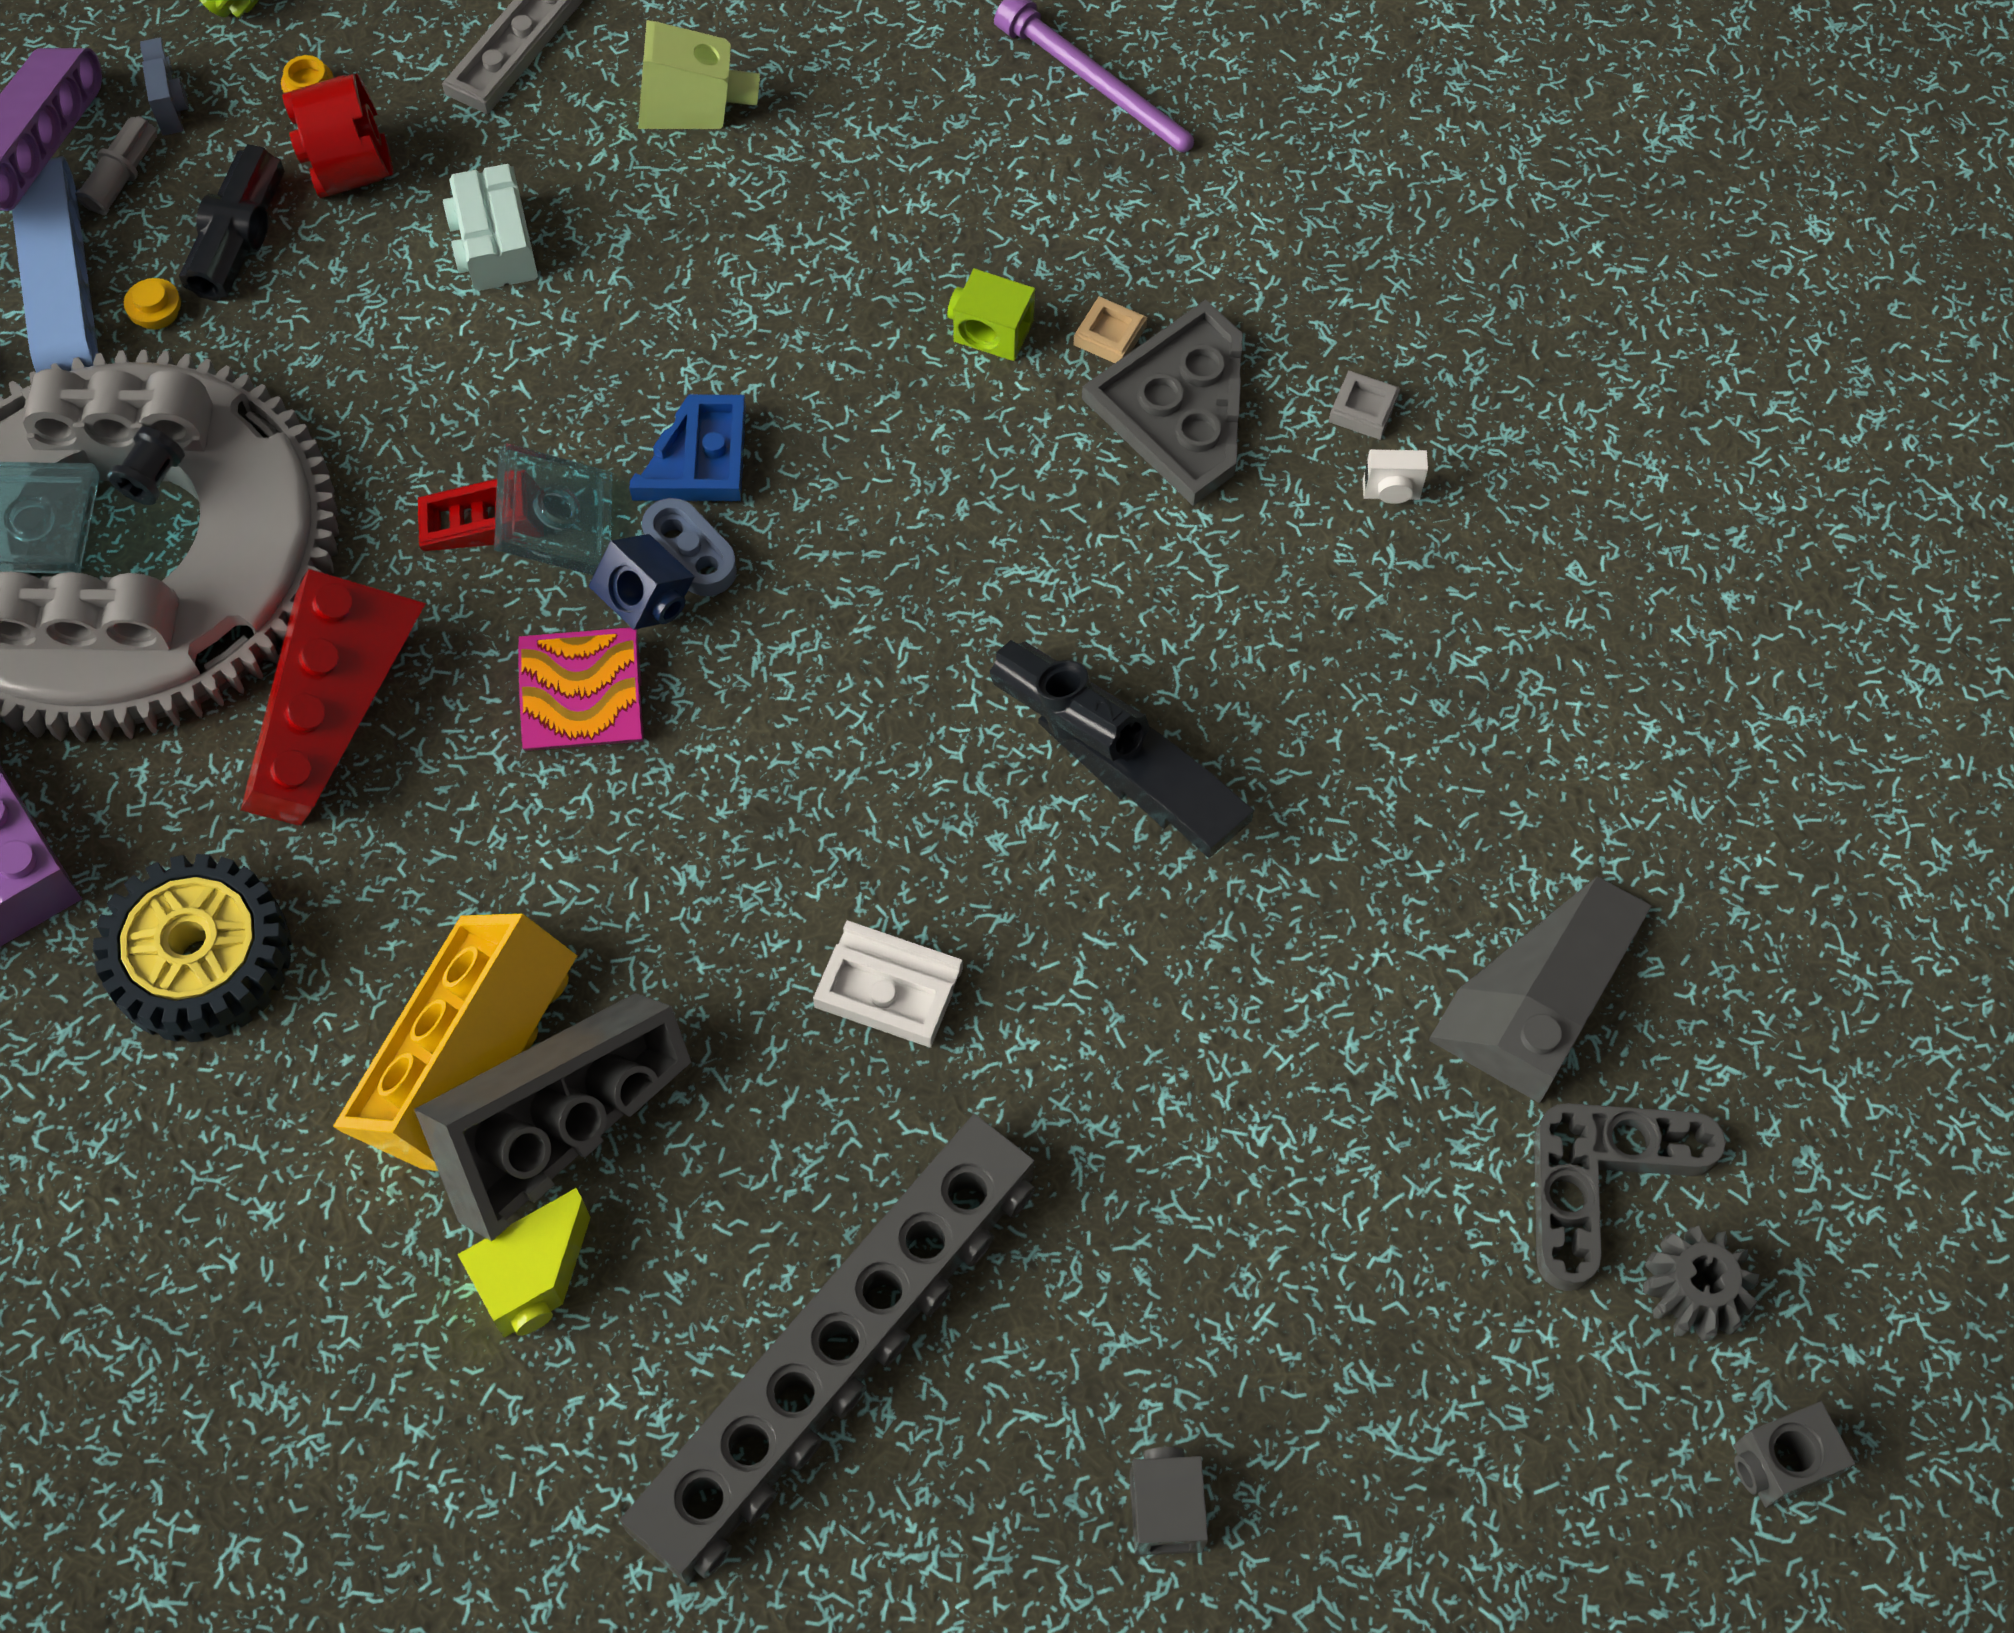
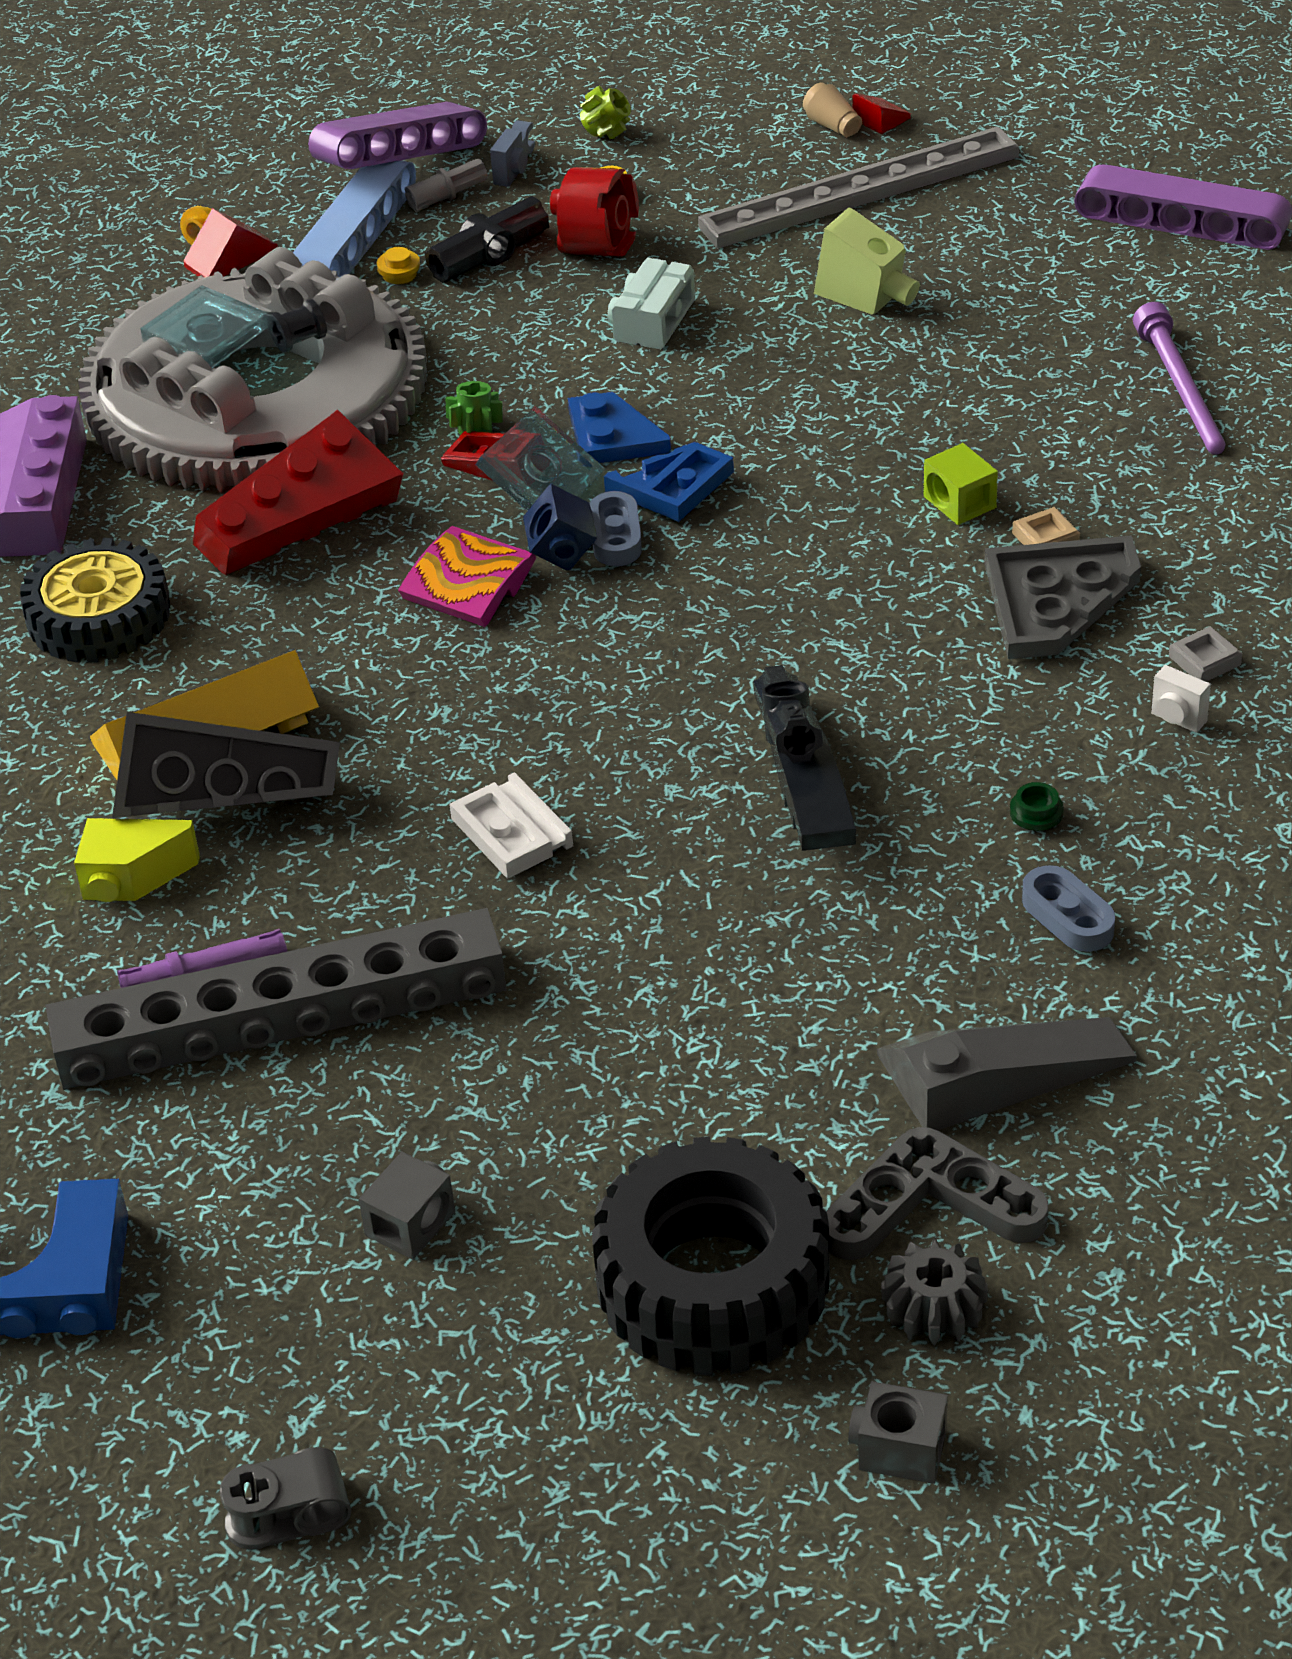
camera: 40 degrees right, 20 degrees down
none -> medium lavender pin [117,929,287,988]
none -> bright green gear [445,381,503,435]
none -> blue wing [568,392,671,466]
none -> black tyre [592,1136,830,1376]
none -> dark green plate [1010,782,1064,831]
none -> sand blue plate [1022,865,1115,952]

